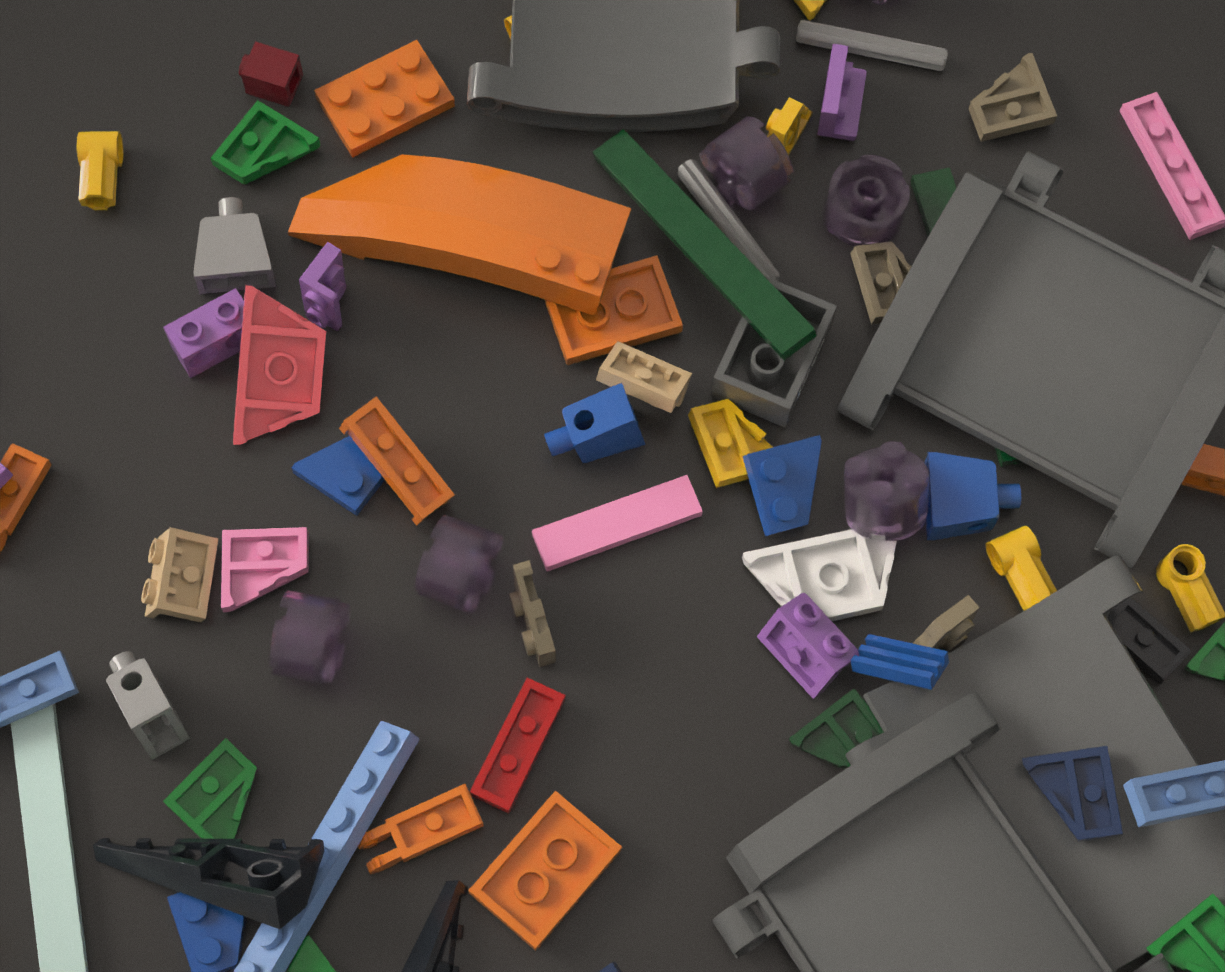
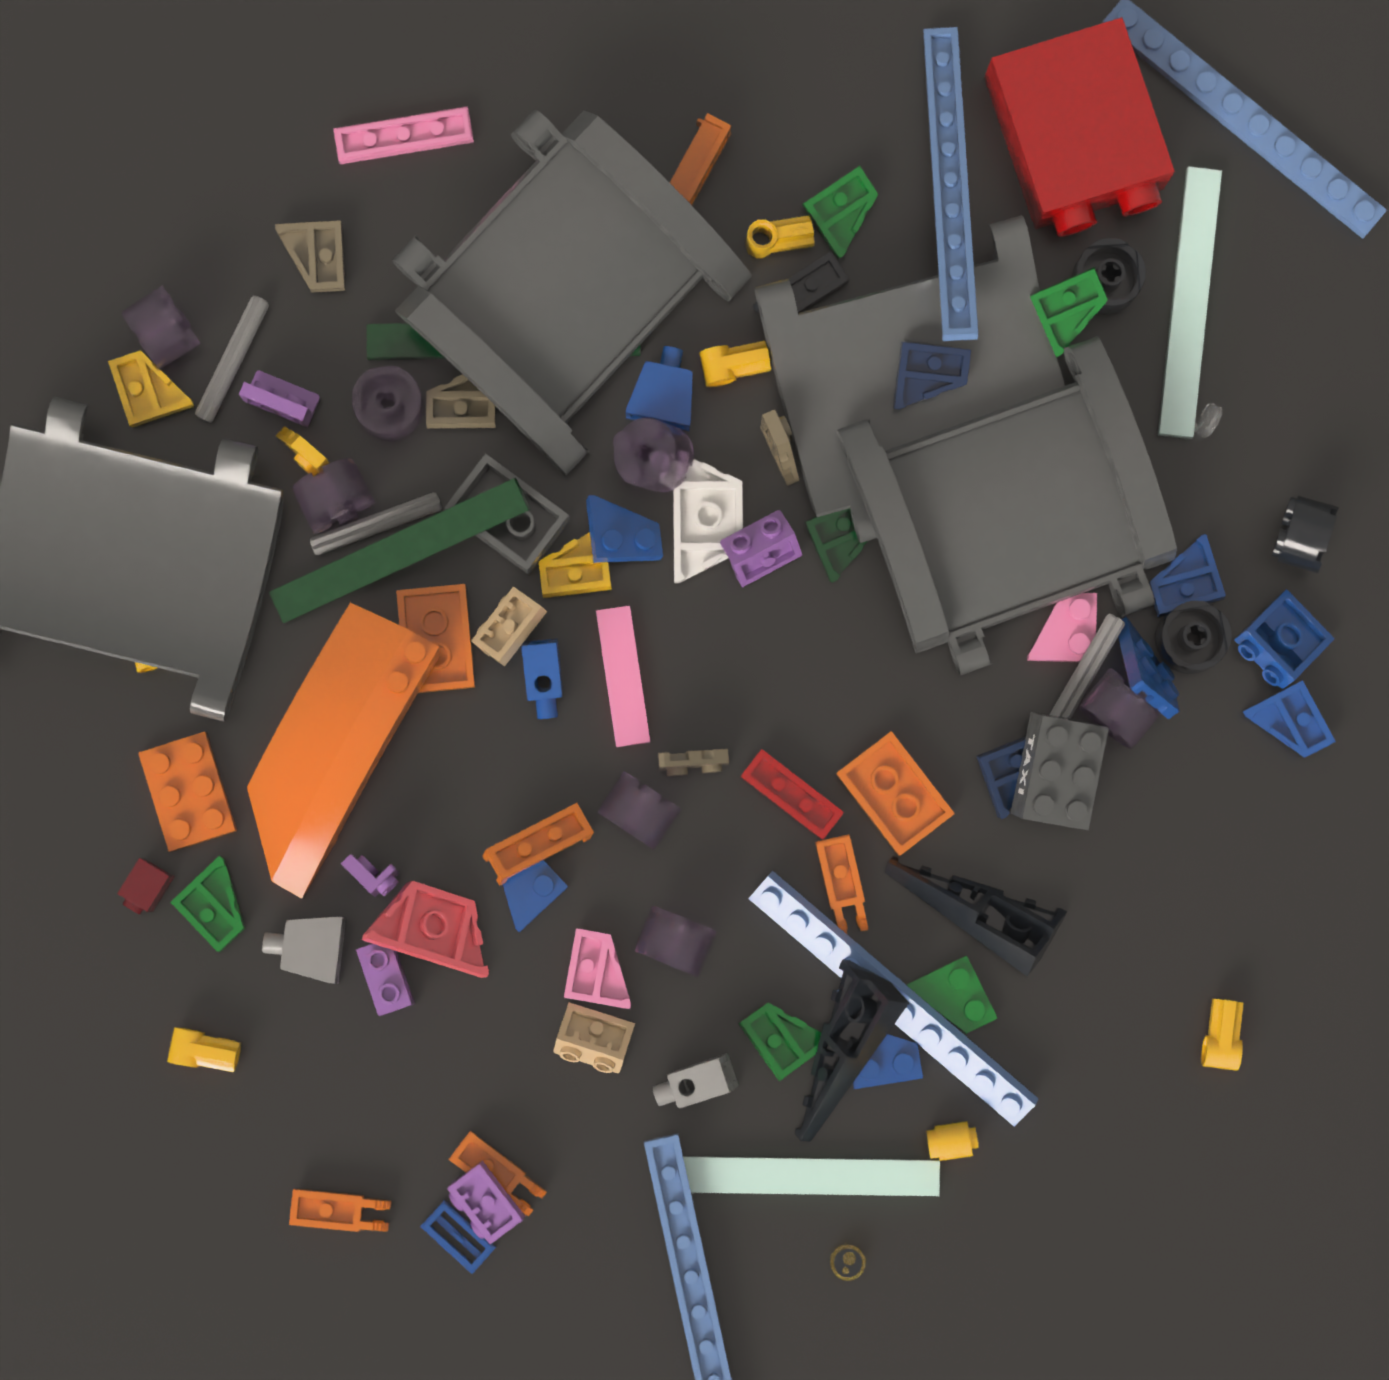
camera: 80 degrees left, 15 degrees up
blue tile [851,634,949,690] -> none

